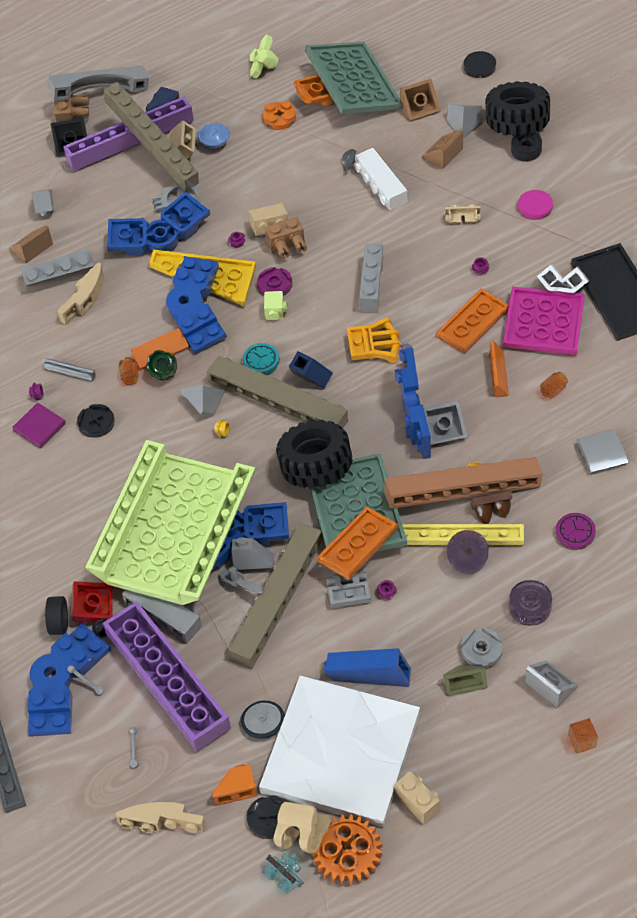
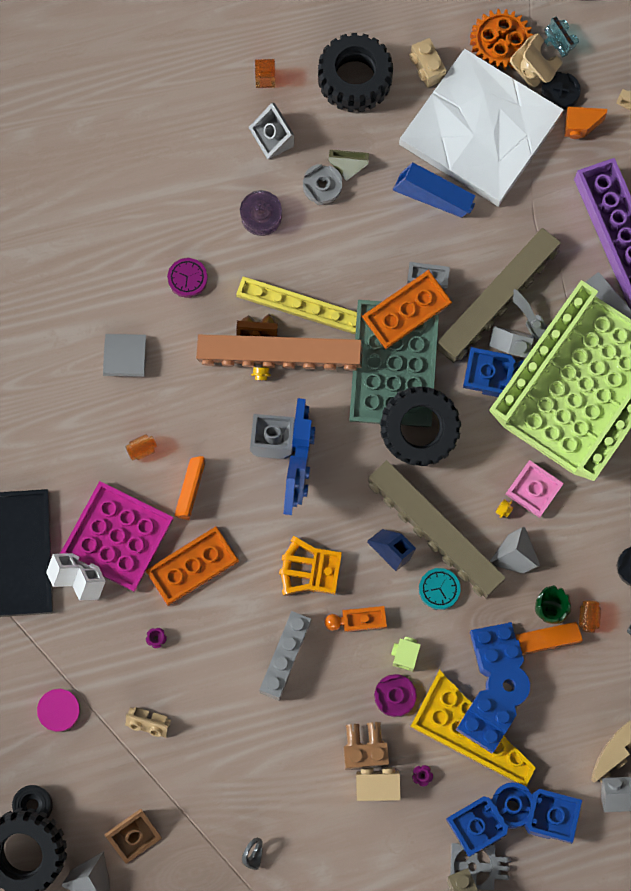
camera: 170 degrees left, 20 degrees up
light grey wheel [241,700,285,739] -> none
white brick [354,148,408,210] -> none
magenta plate [377,580,397,599] -> none
clear purple wheel [447,530,489,574] -> none
none -> black tyre [318,33,393,112]
none -> orange plate [325,606,387,632]
none -> bright pink plate [505,460,564,518]

